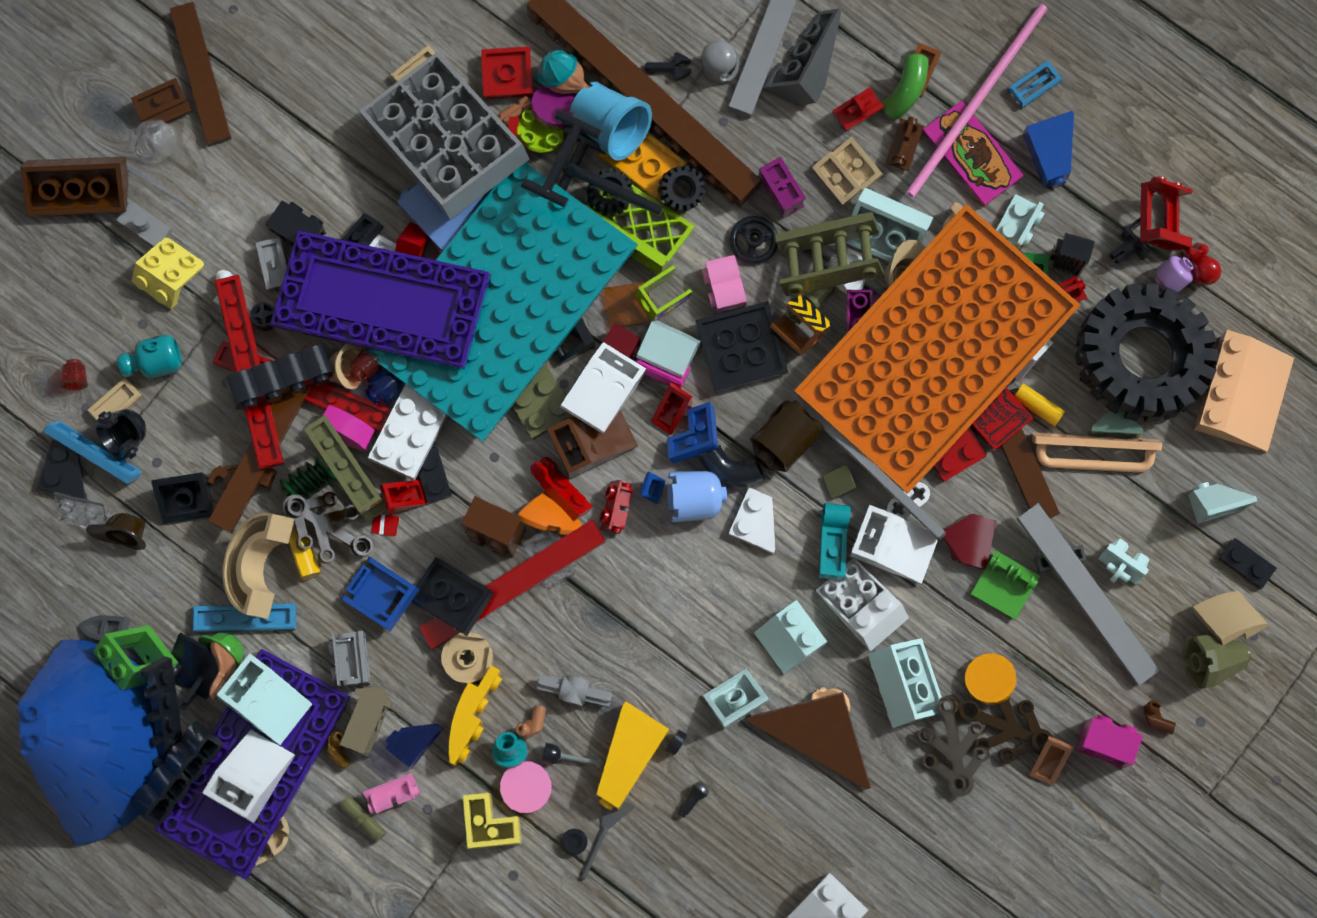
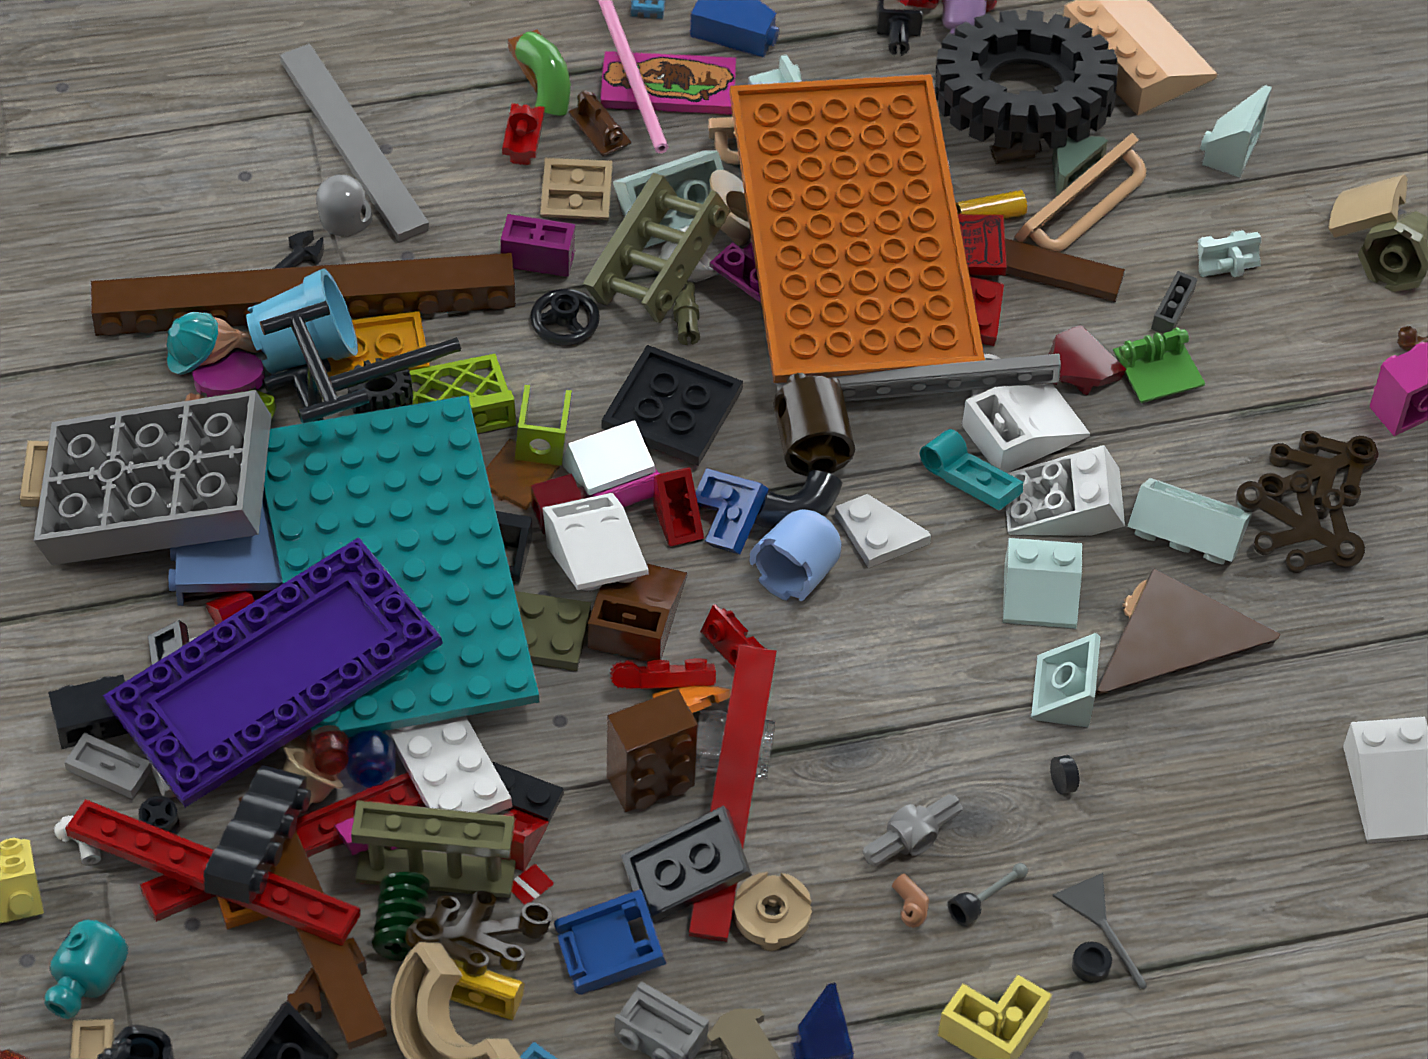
camera: 55 degrees left, 25 degrees down
yellow slope [449,665,503,766] -> none
red plate [481,46,533,100] -> none
teal piece [492,732,528,768] -> none
bright pink tile [500,762,552,813] -> none
yellow slope [596,701,669,811] -> none
blue slope [640,472,666,504] -> none
black tyre [658,165,706,212] -> none
black piece [678,782,709,818] -> none
bright pink brick [702,255,747,313] -> none
dark grey wedge [763,9,841,105] -> none
dark orange piece [770,295,832,356] -> none
olive slope [822,465,856,500] -> none
light orange tile [965,653,1017,705] -> none
light grey tile [1016,503,1160,686] -> none
nougat slope [1029,736,1073,786] -> none
black brick [1050,233,1095,276] -> none
black plate [1219,538,1277,590] -> none

